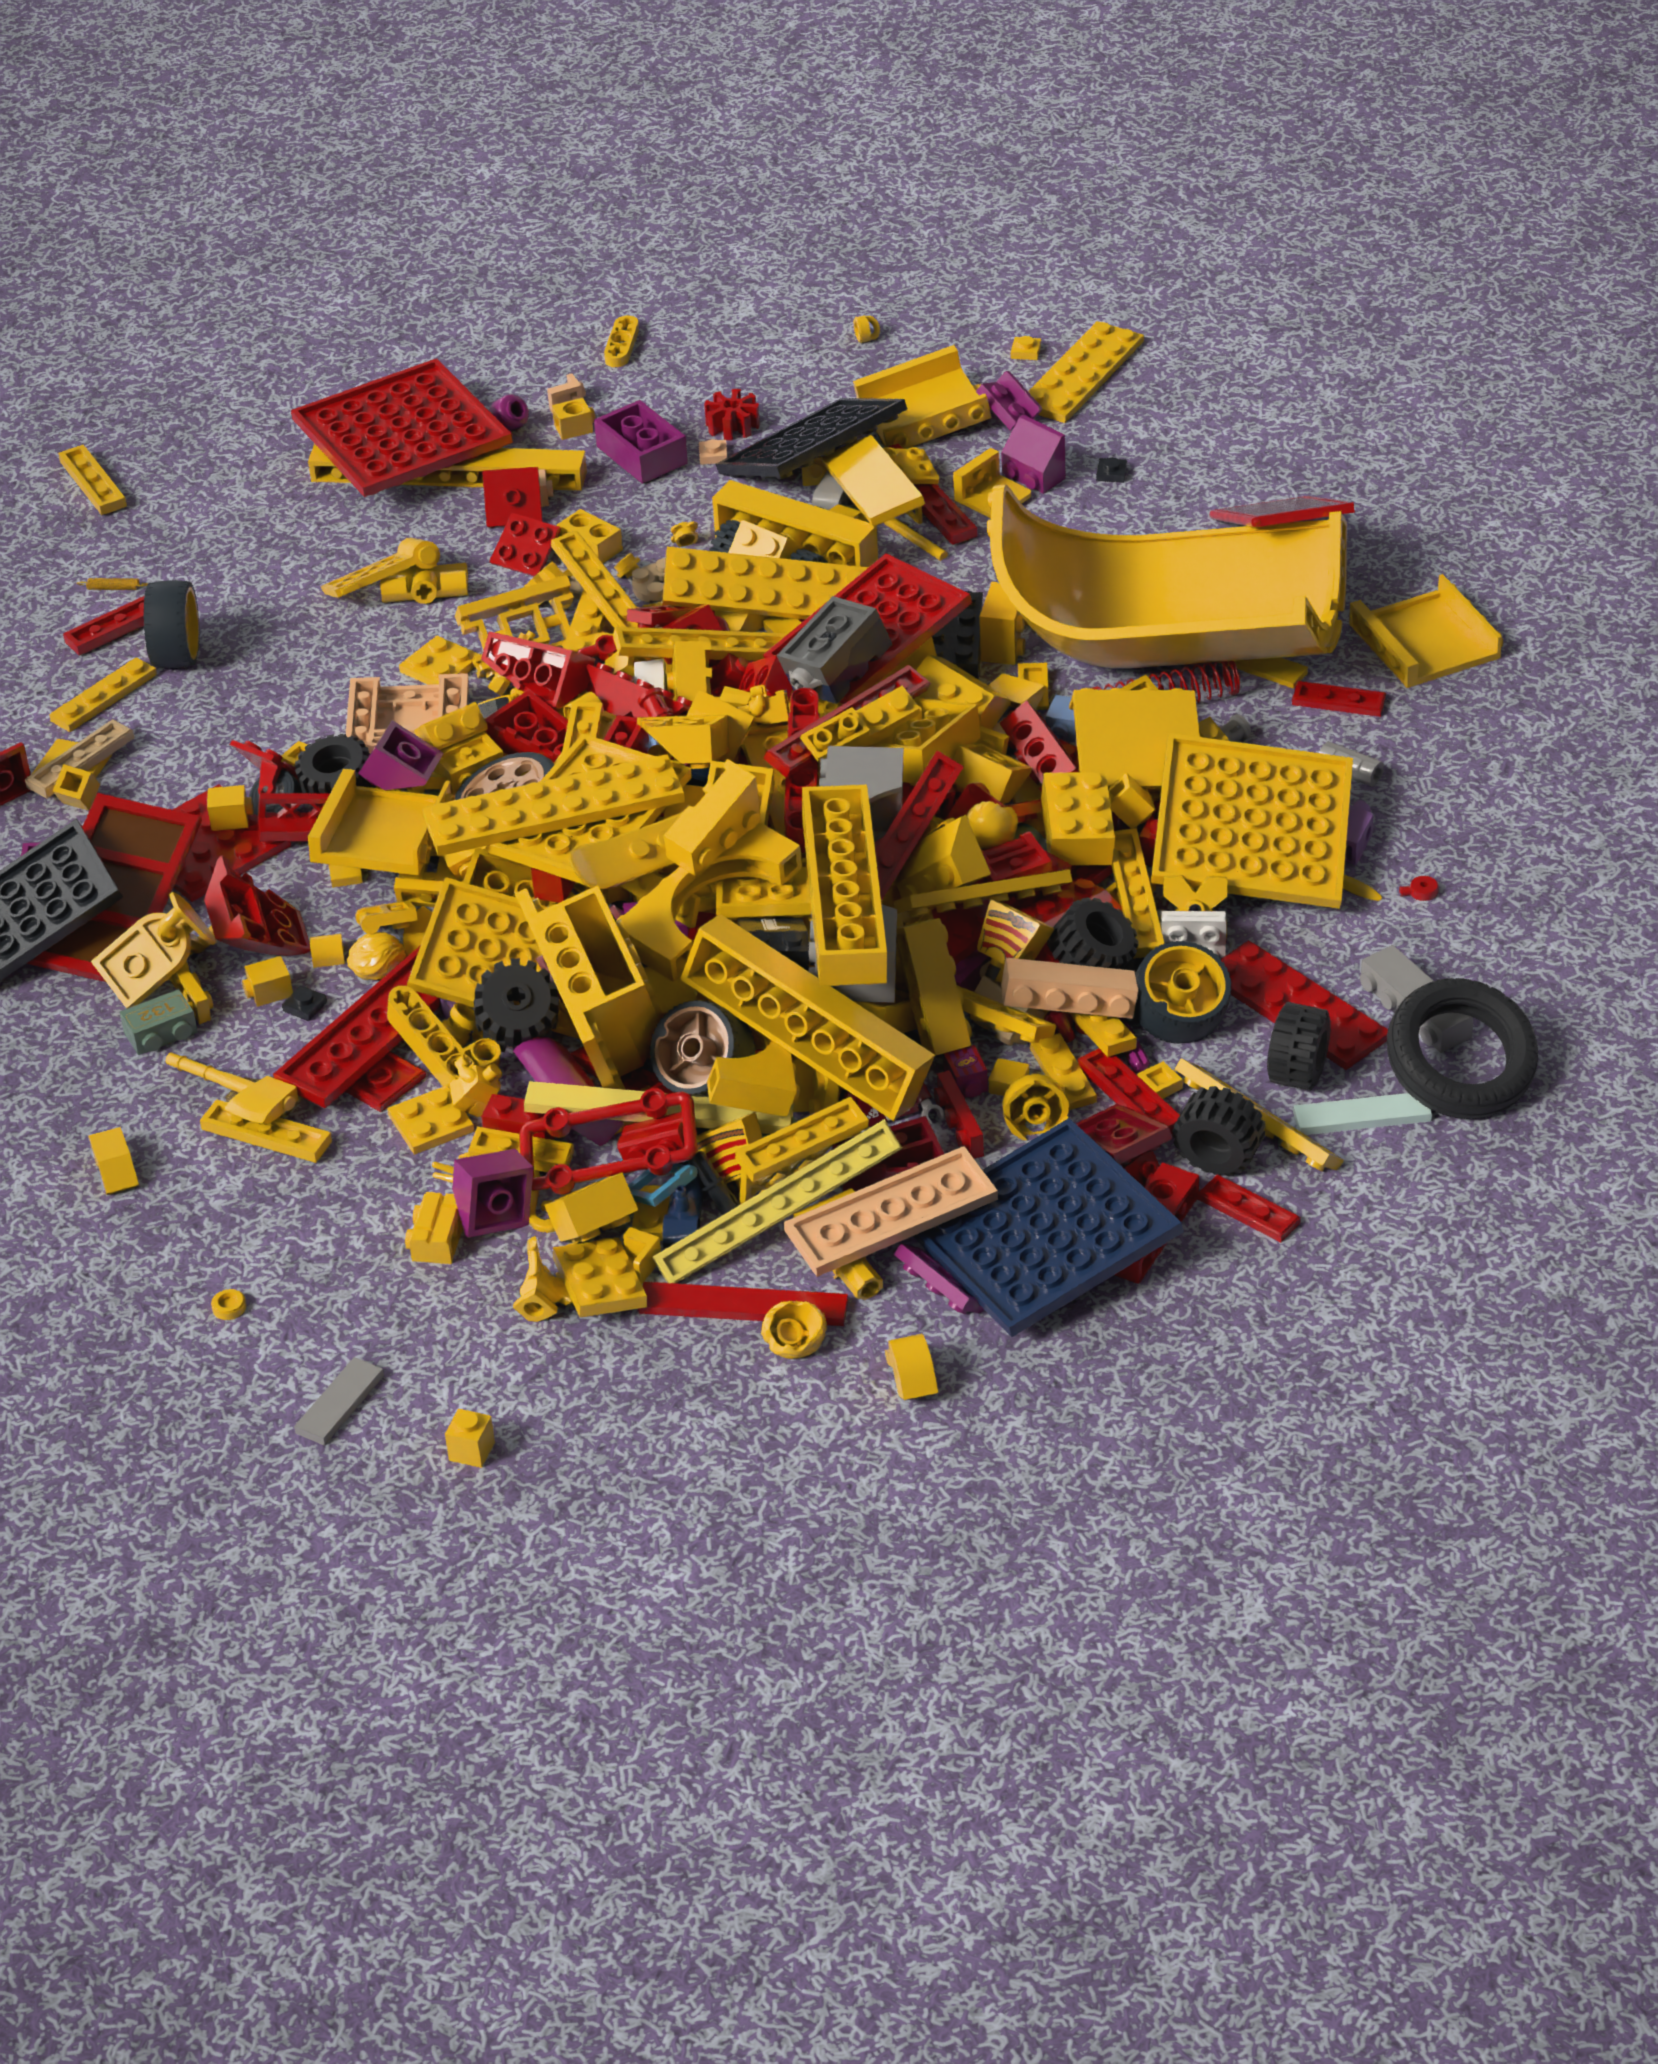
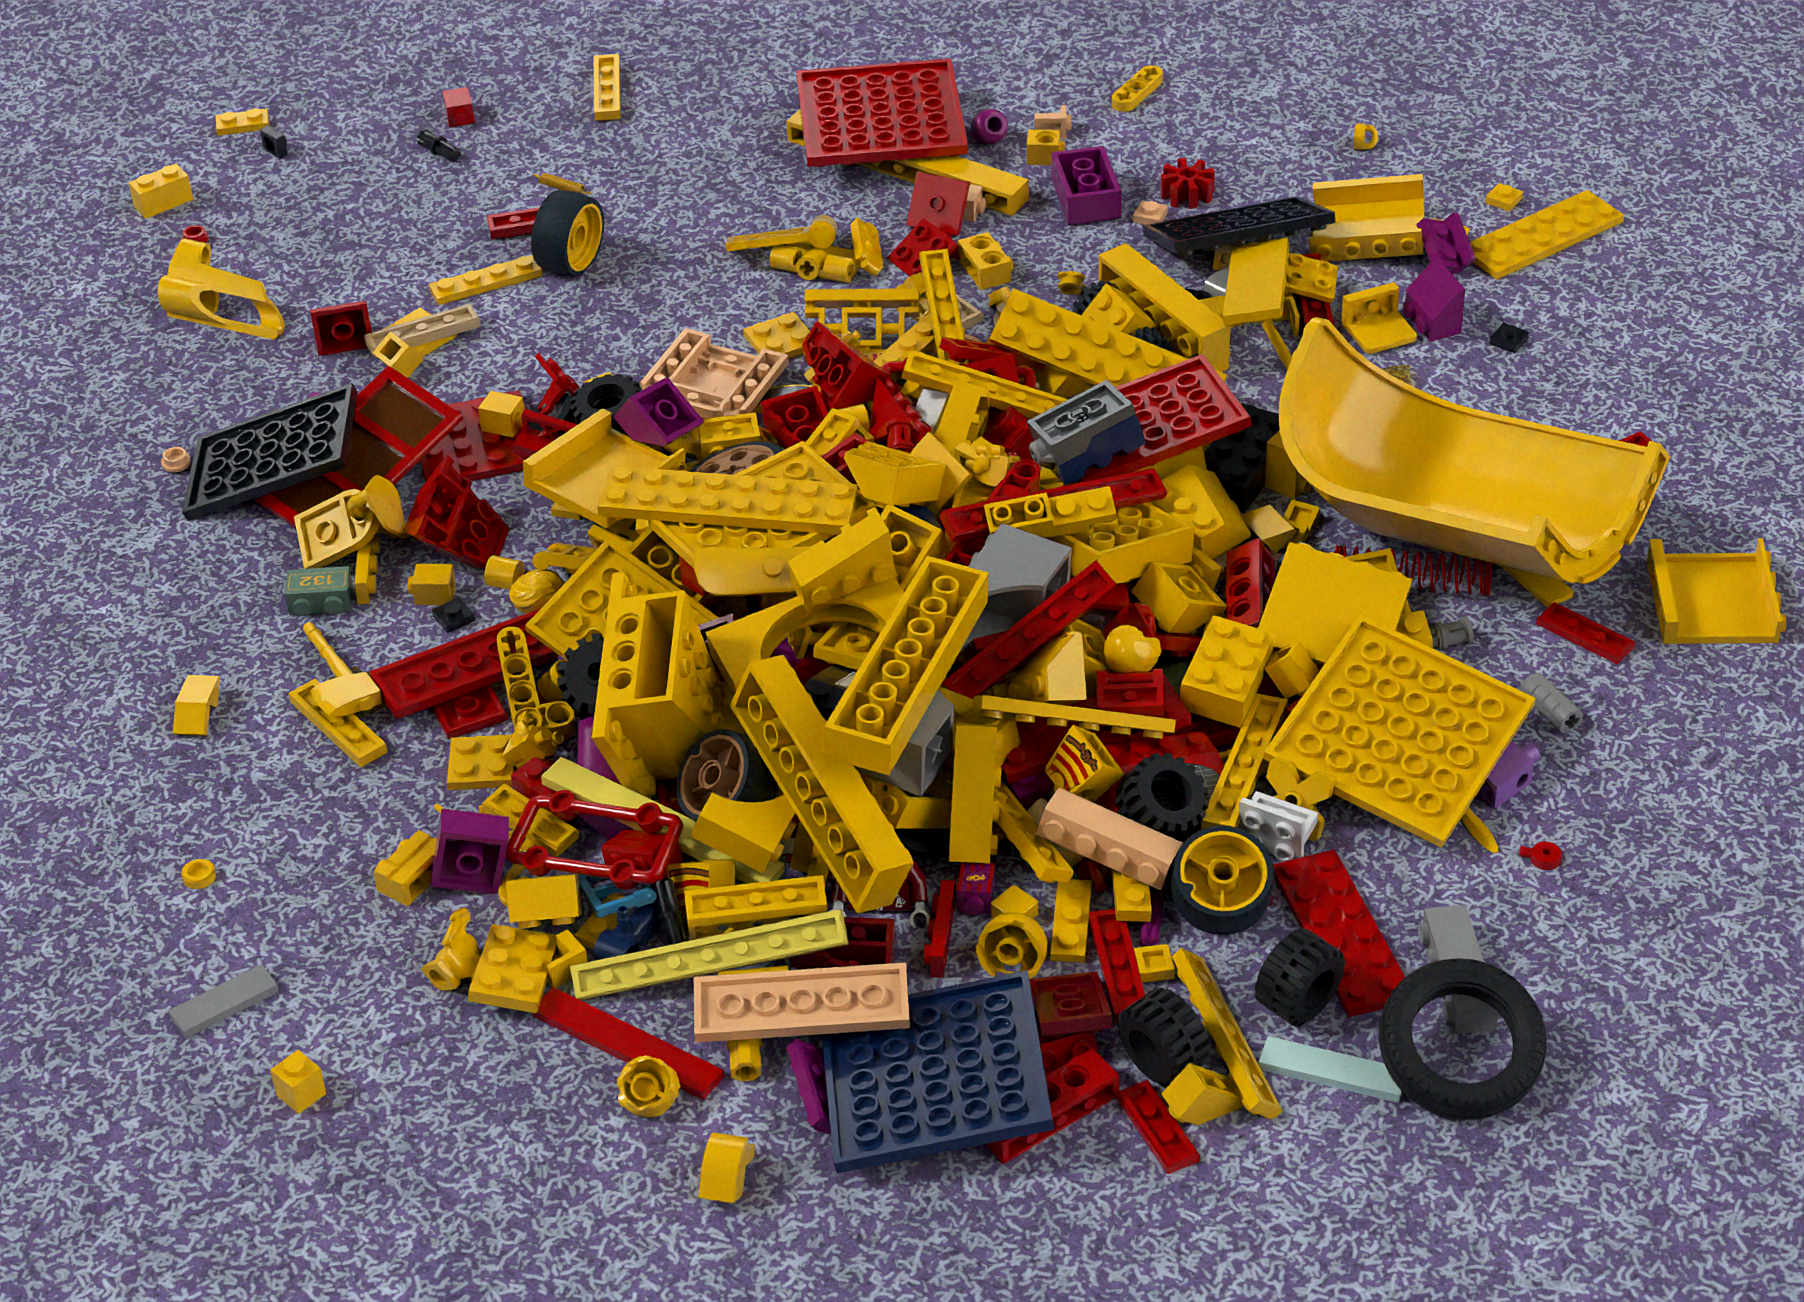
camera: 25 degrees right, 0 degrees up
yellow brick [414,702,488,751] -> none
red door [1209,496,1355,527] -> none
none -> yellow hinge [850,218,883,277]
none -> yellow slope [1161,1063,1244,1125]

